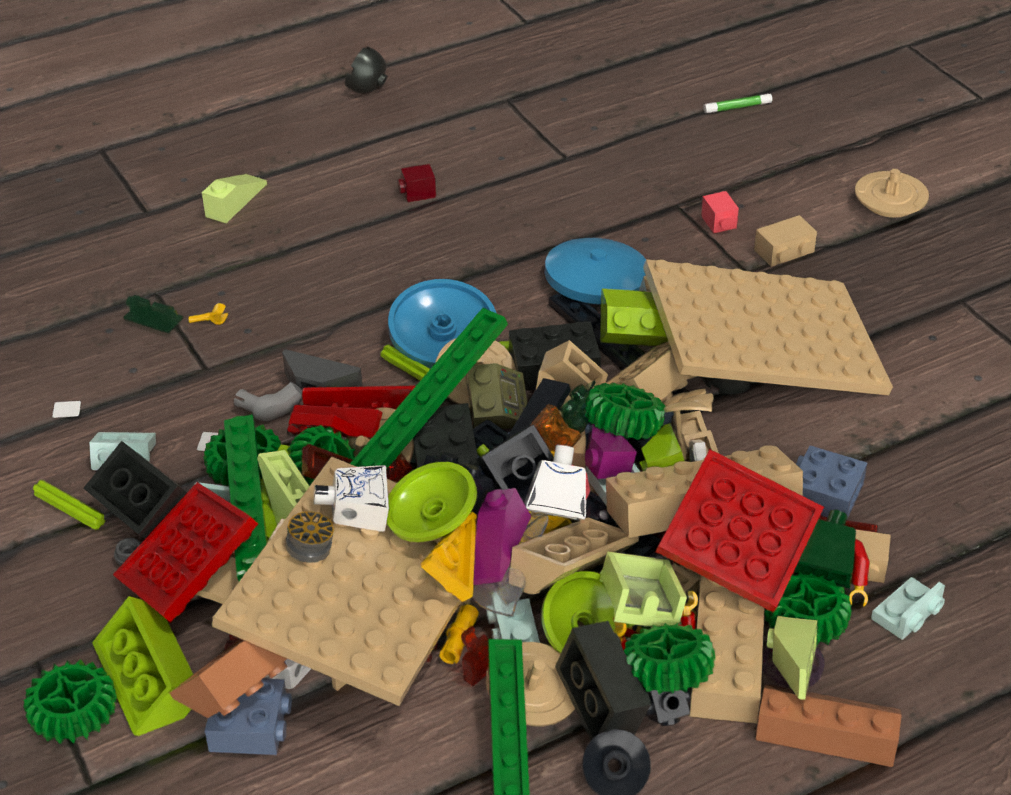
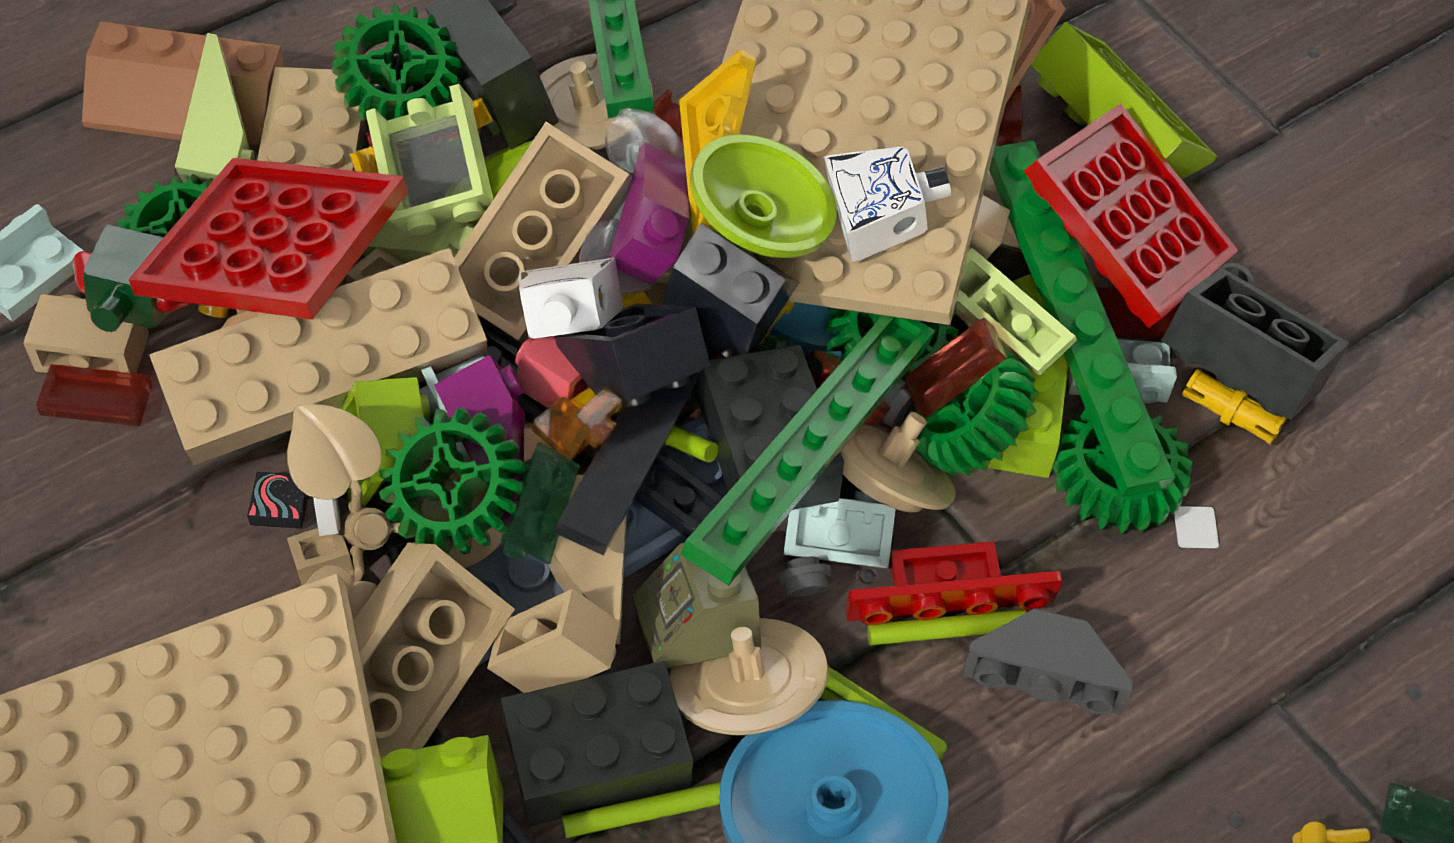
camera: 170 degrees right, 15 degrees up
green gear [23,659,117,744] -> none
lime axle [33,480,105,530] -> none
light aqua bracket [89,432,156,470] -> none
light grey arm [234,382,303,421] -> none
dark grey wheel [285,511,334,563] -> none
red bracket [288,405,383,439] -> none
sand blue brick [796,446,867,519] -> none

